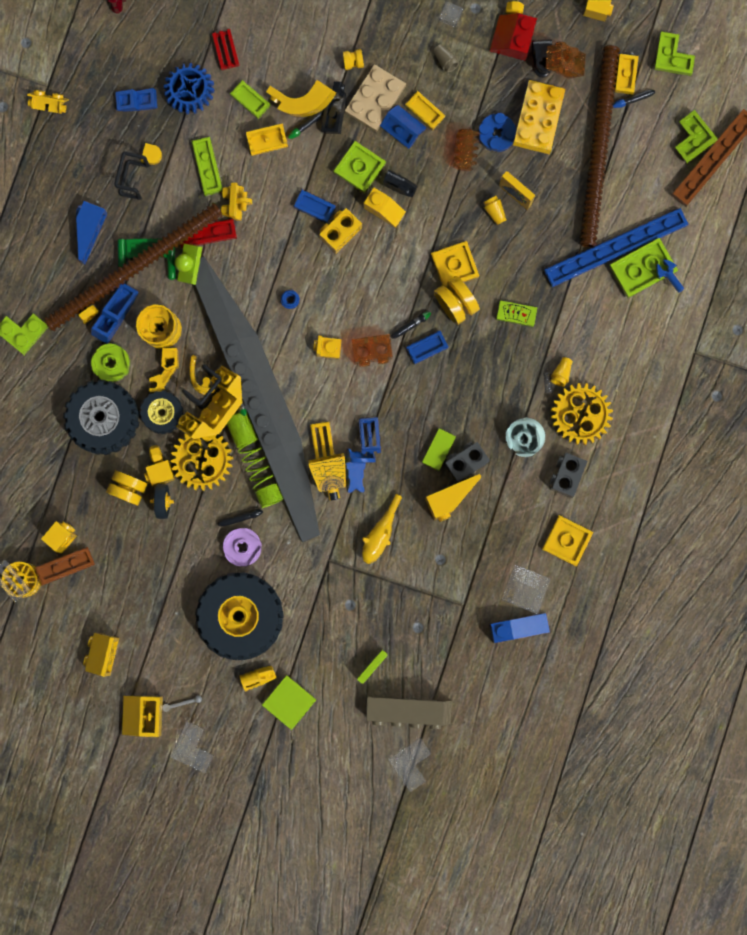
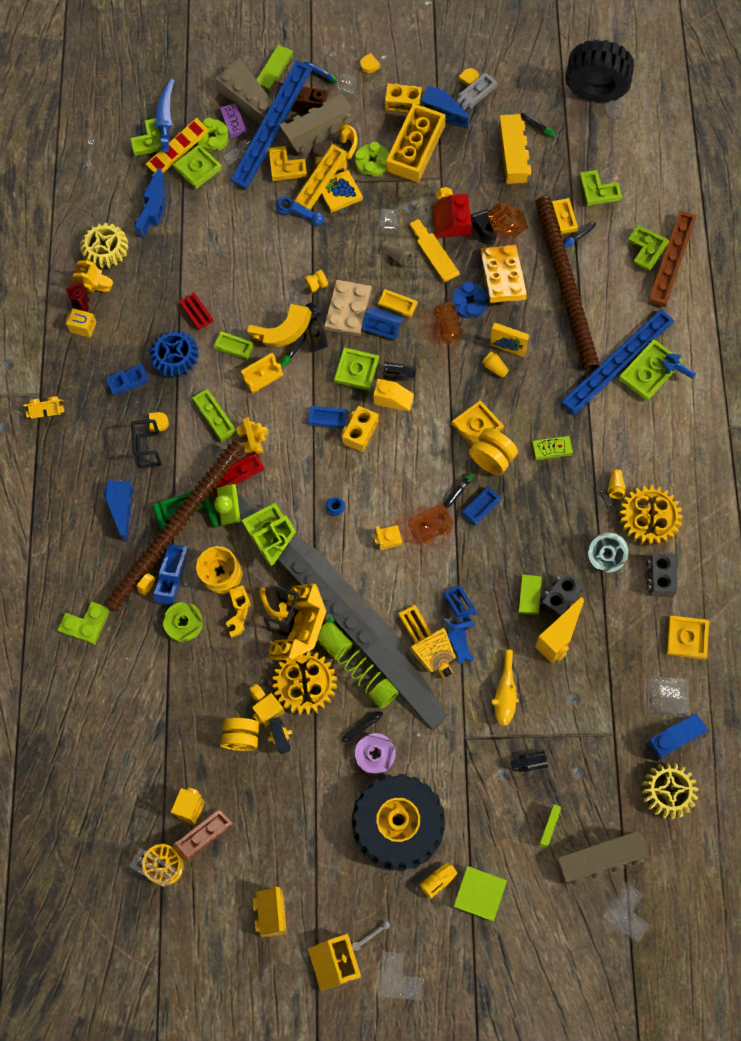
camera: 15 degrees left, 15 degrees down
black wheel [63,380,140,455] -> none
black wheel [140,391,184,434] -> none
none -> yellow brick [66,309,97,338]
none -> lime slope [242,502,296,566]
none -> yellow piece [409,219,460,283]
none -> black hinge [510,750,548,773]
none -> light yellow gear [642,763,698,819]

